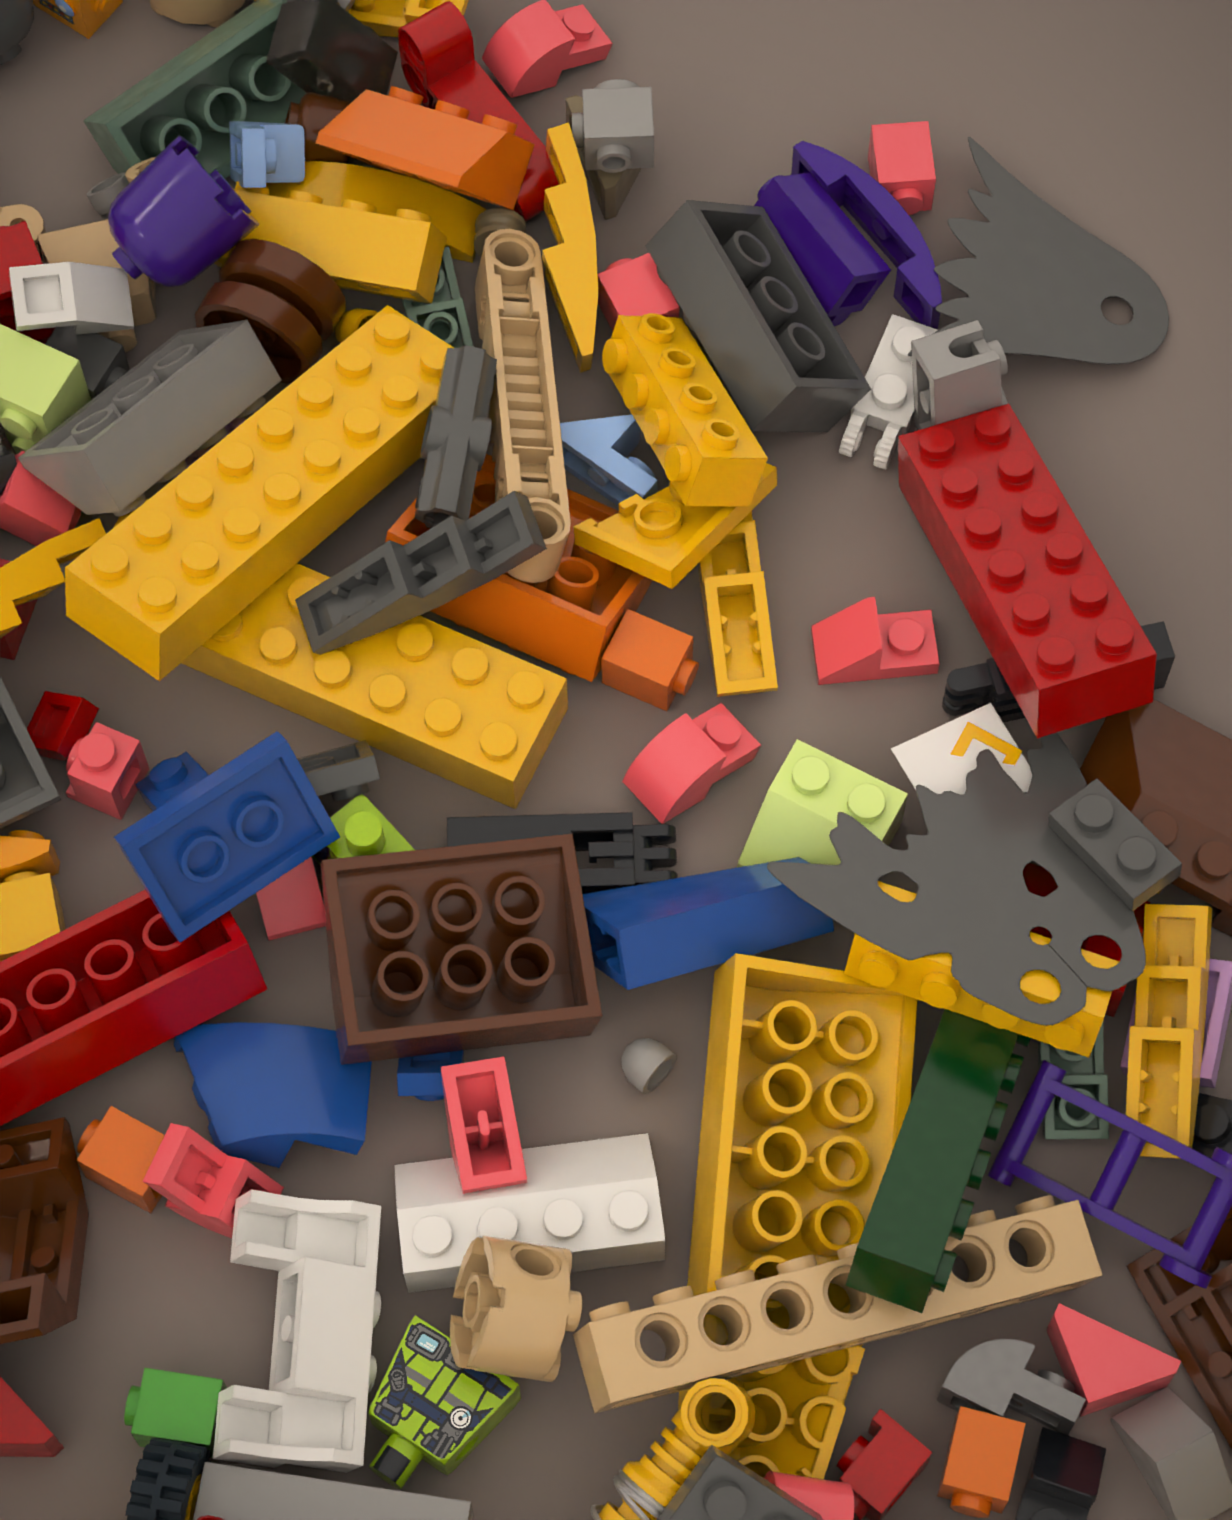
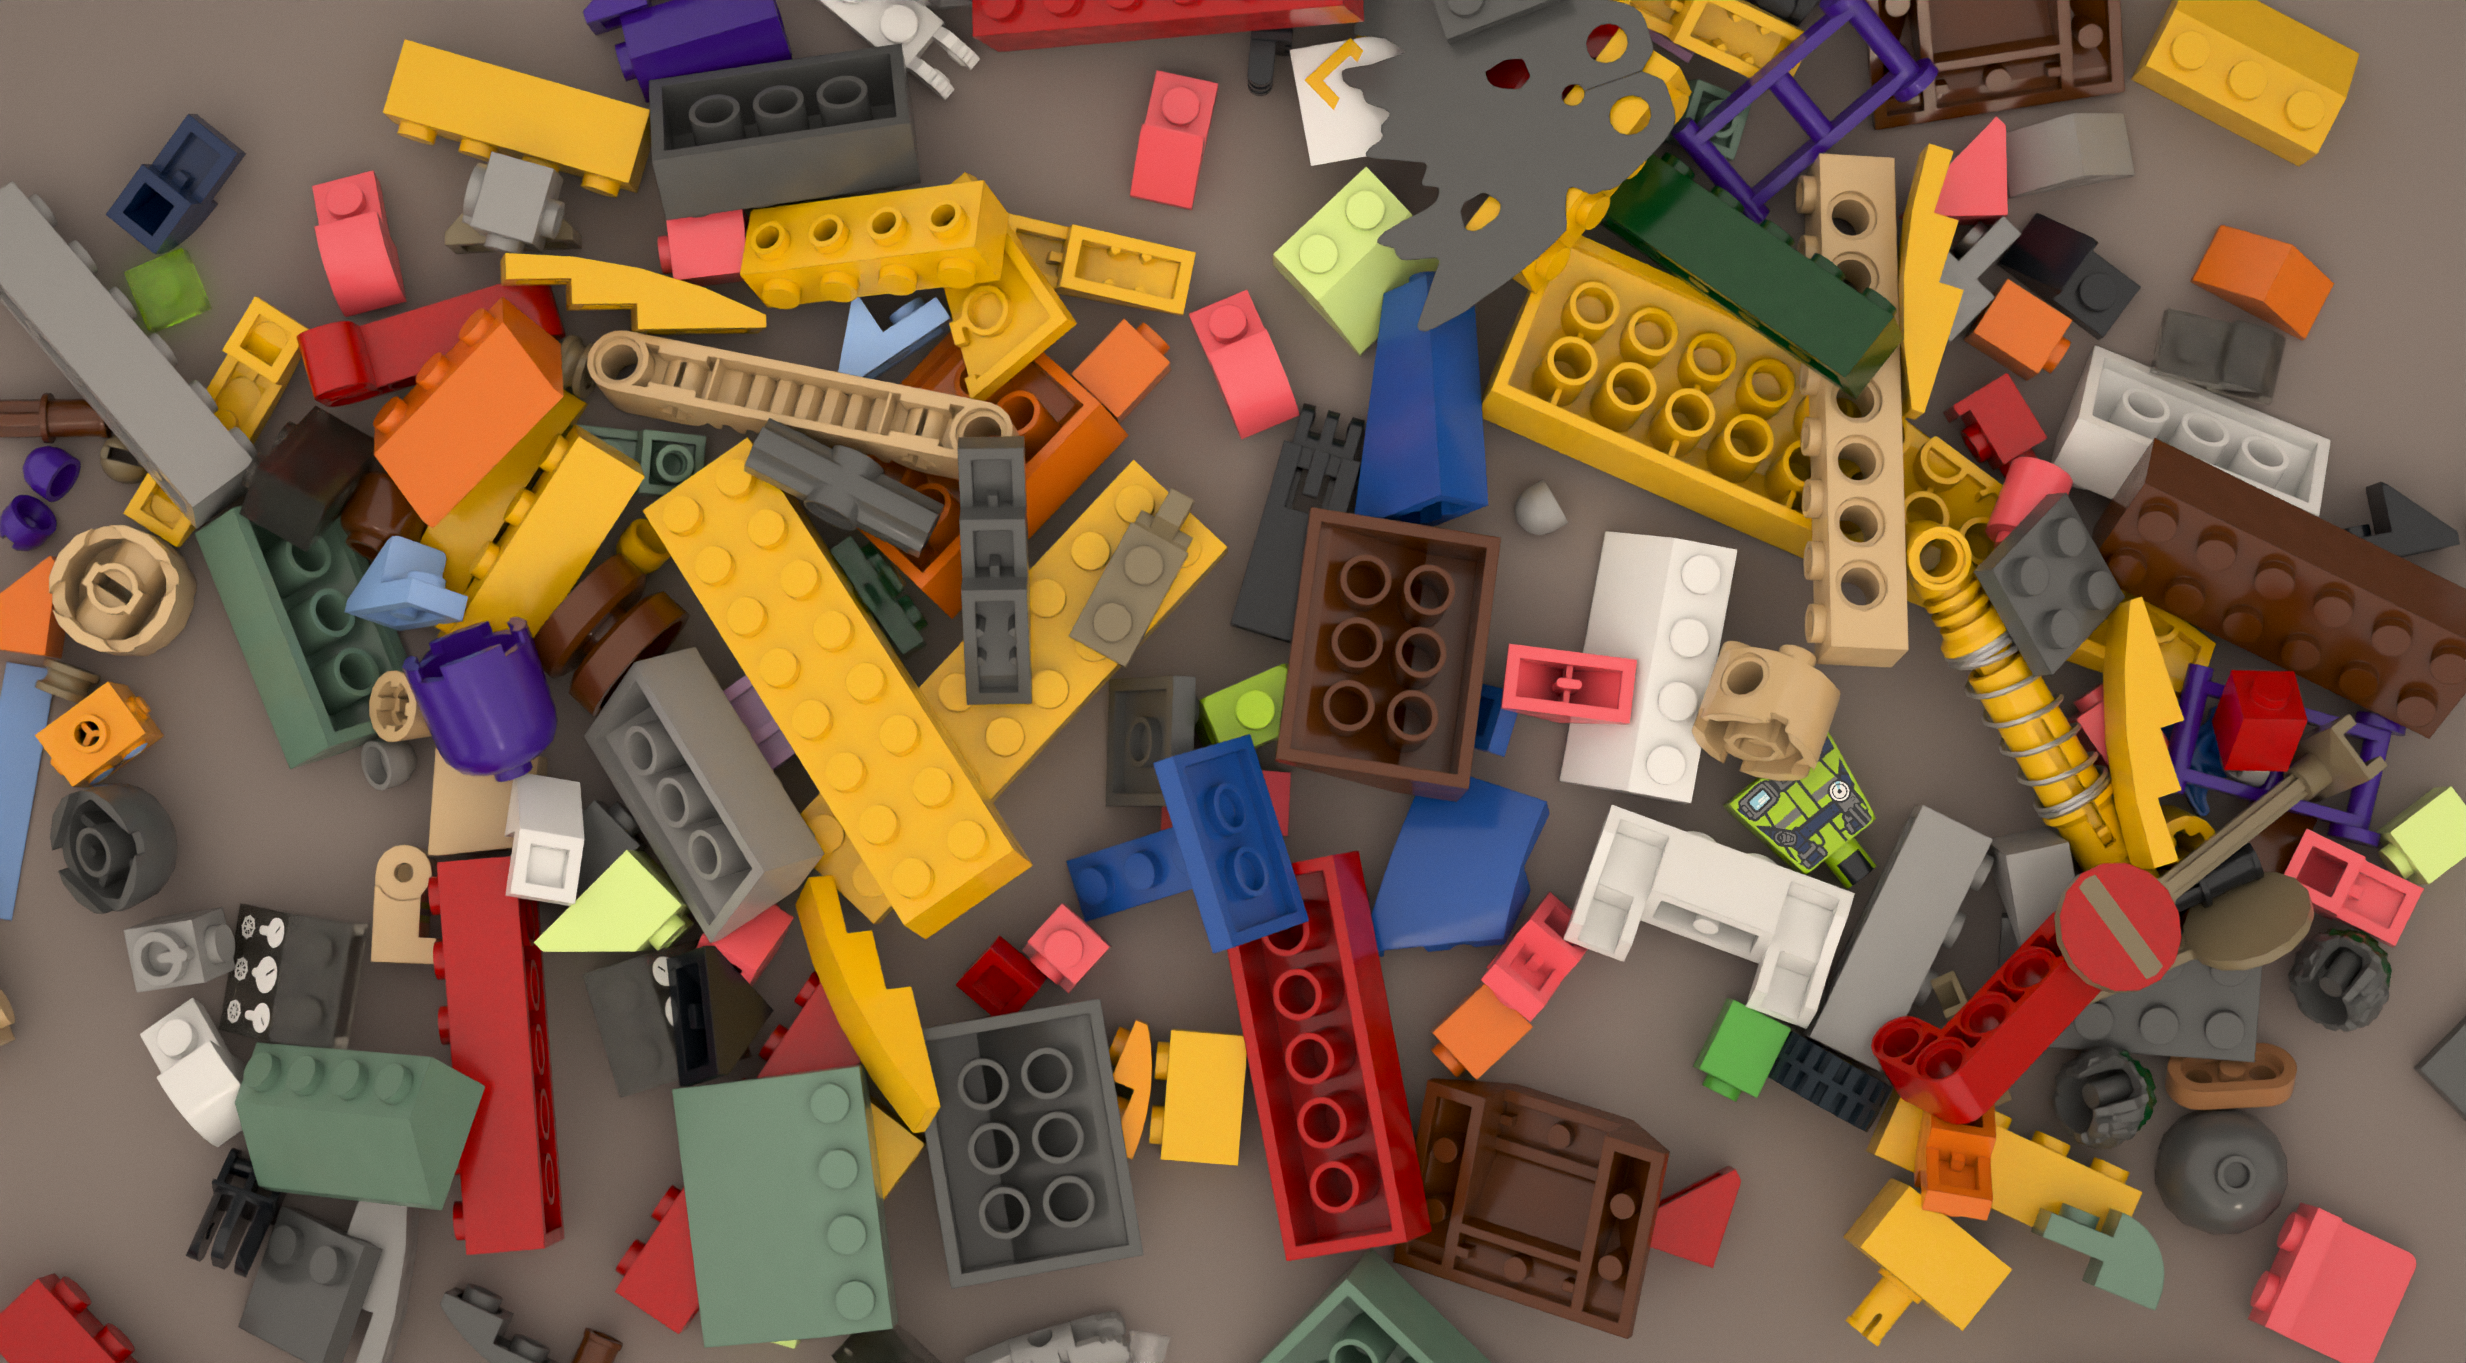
camera: 70 degrees left, 20 degrees up
none -> yellow brick [383,39,651,198]
none -> clear green plate [830,535,929,659]
none -> dark tan hinge [1069,488,1195,668]
none -> yellow slope [1898,143,1964,420]

